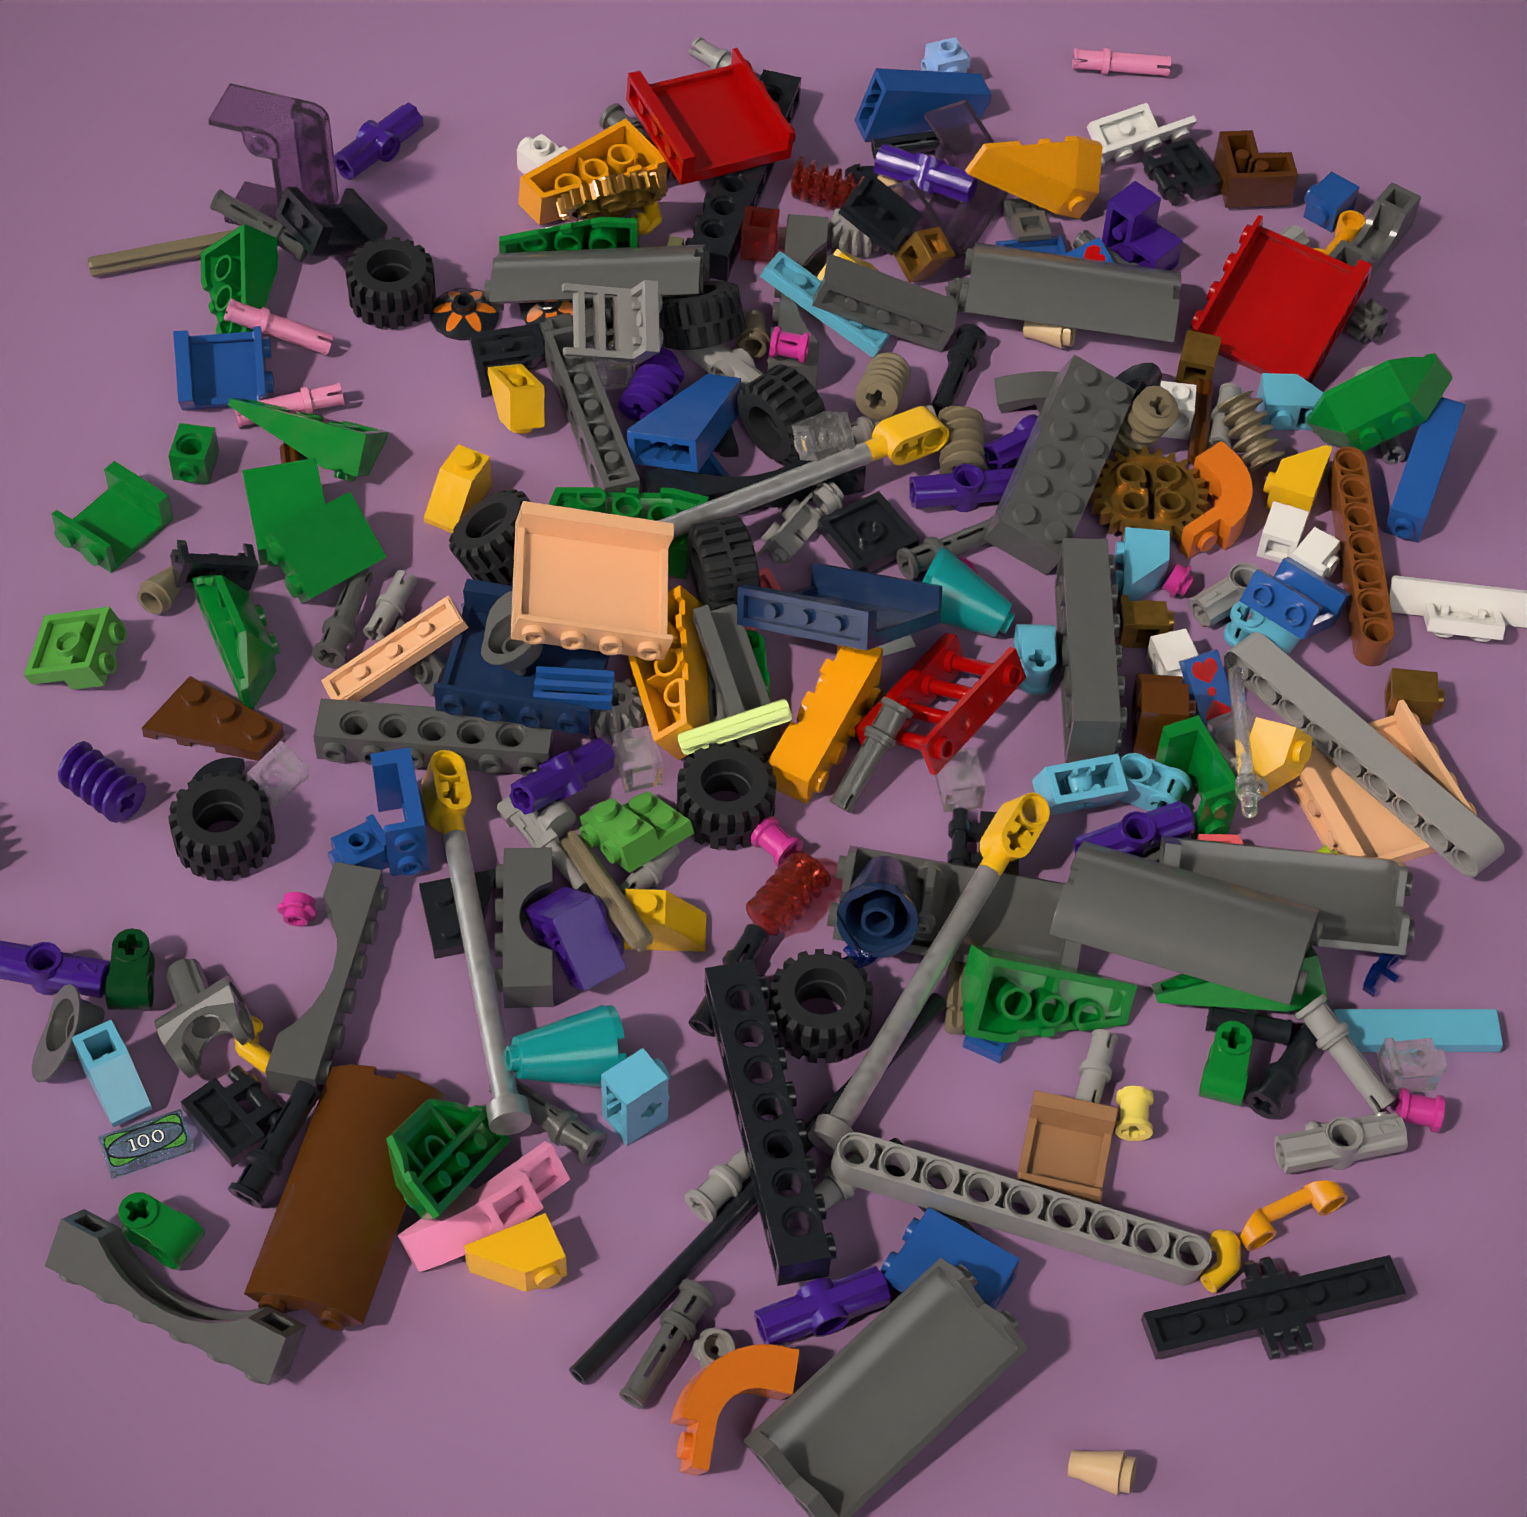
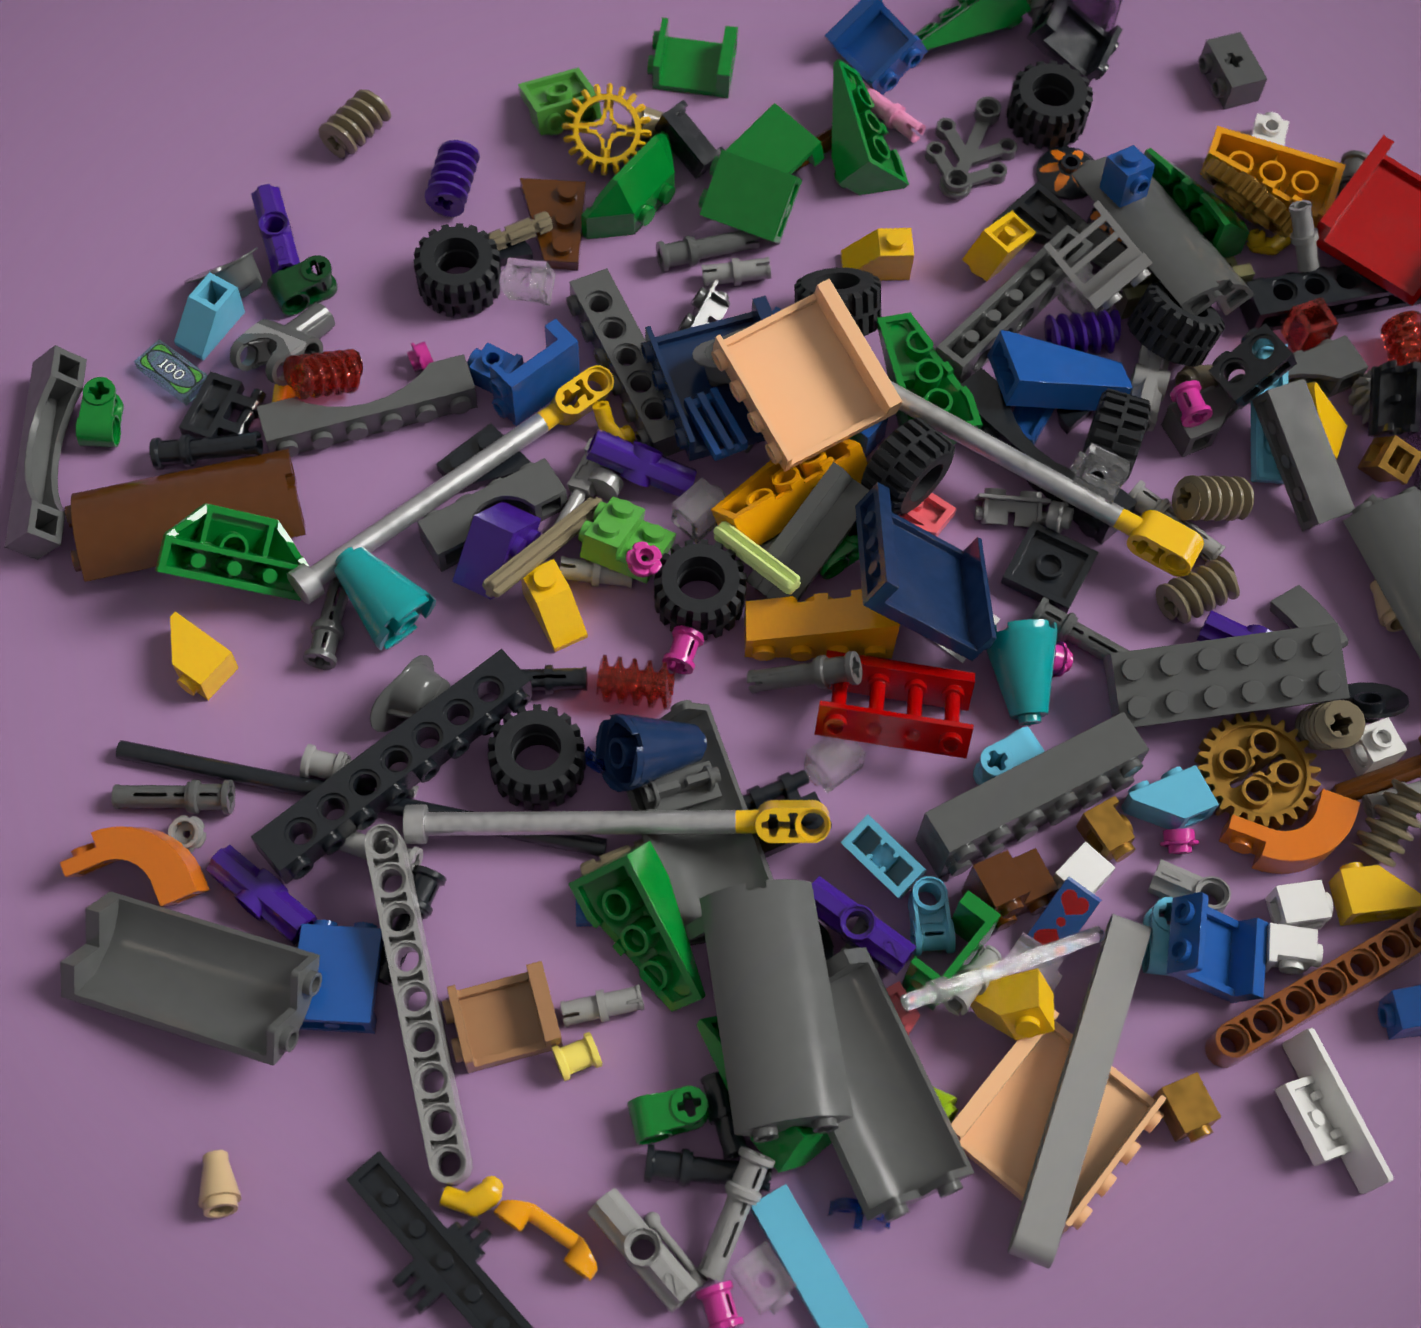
camera: 60 degrees right, 10 degrees up
green brick [168,423,219,484] -> none
bright pink pin [224,298,333,356] -> none
light nougat tile [321,595,469,701] -> none
dark purple piece [333,102,424,180] -> none
bright pink slope [398,1141,571,1272] -> none
light grey gear [590,677,646,742] -> none
medium azure brick [601,1048,670,1146] -> none
dark purple piece [909,464,1015,512] -> none
black pin [931,324,987,418] -> none
none -> clear red piece [283,349,363,400]
none -> dark grey piece [369,655,451,732]
none -> dark tan axle [488,211,553,251]
none -> yellow gear [562,83,652,176]
none -> yellow arm [592,400,636,443]
none -> dark pink plate [626,541,662,577]
none -> dark grey plant [925,97,1017,199]
none -> blue brick [1099,145,1155,208]
none -> dark grey brick [1198,32,1267,109]
none -> black brick [1208,323,1297,410]
none -> light grey pin [1289,200,1320,272]

